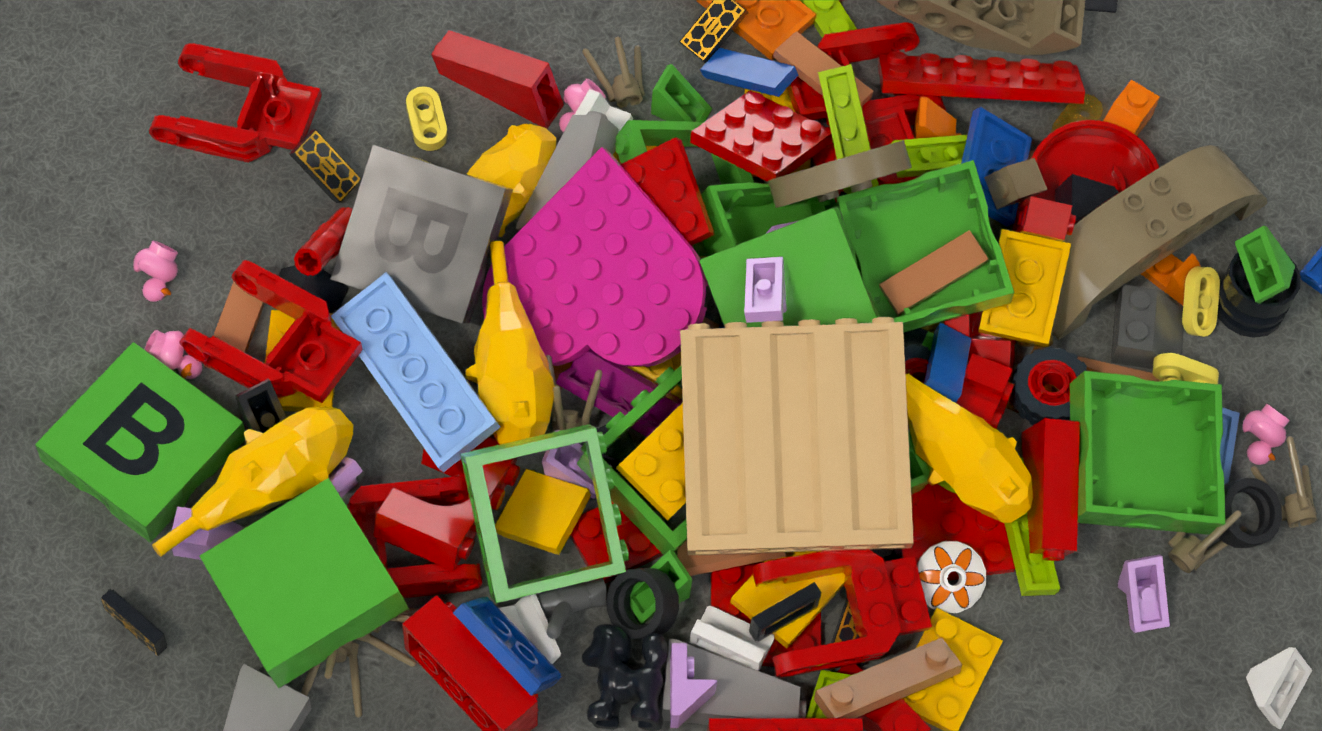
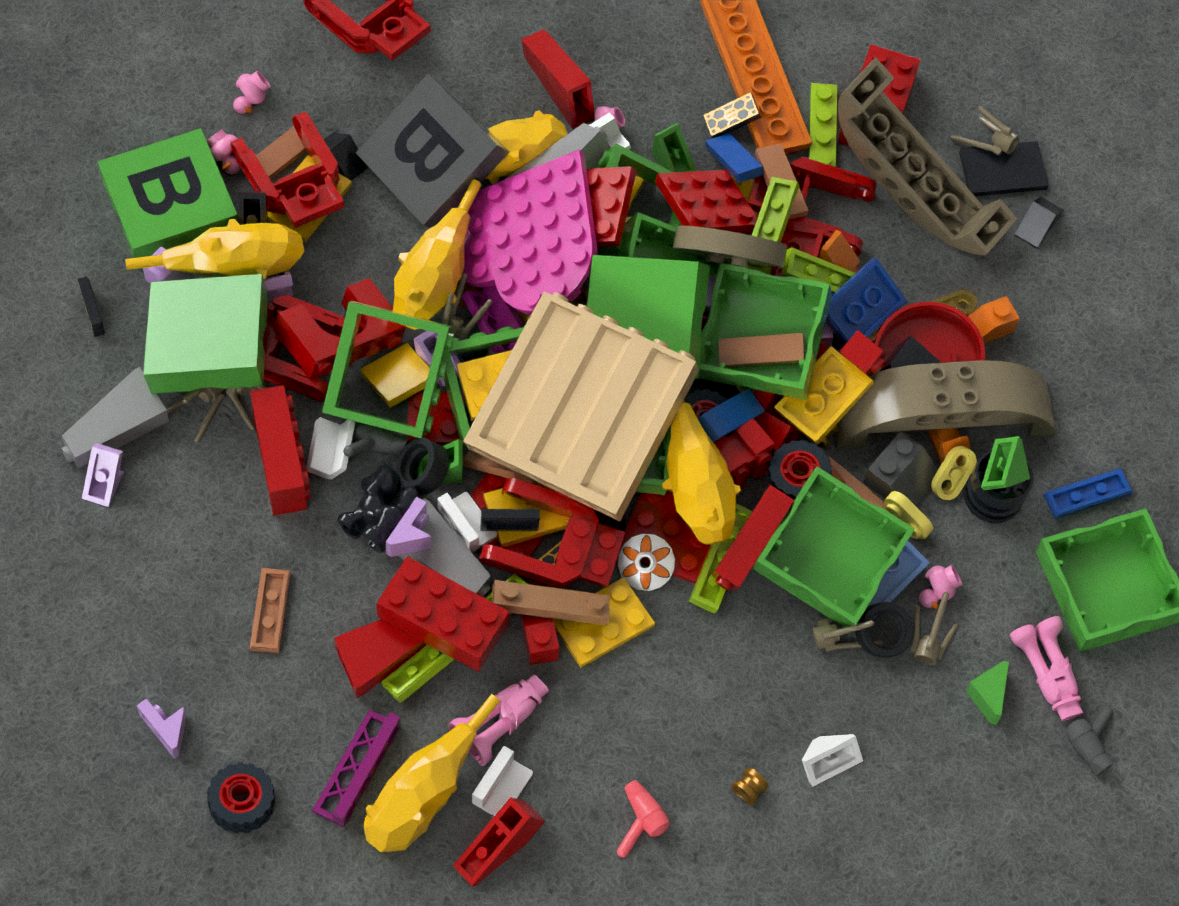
camera: 30 degrees right, 0 degrees up
black tile [289,129,362,203] -> none
red axle [294,207,352,276] -> none
light blue plate [331,272,501,472] -> none
light yellow plate [406,87,447,151] -> none
blue tile [453,596,562,696] -> none
dark tan plant [582,37,645,108] -> none
lavender slope [744,257,787,323] -> none
red plate [878,51,1085,104] -> none
dark tan brick [984,158,1047,209] -> none
lavender slope [1118,555,1170,633] -> none

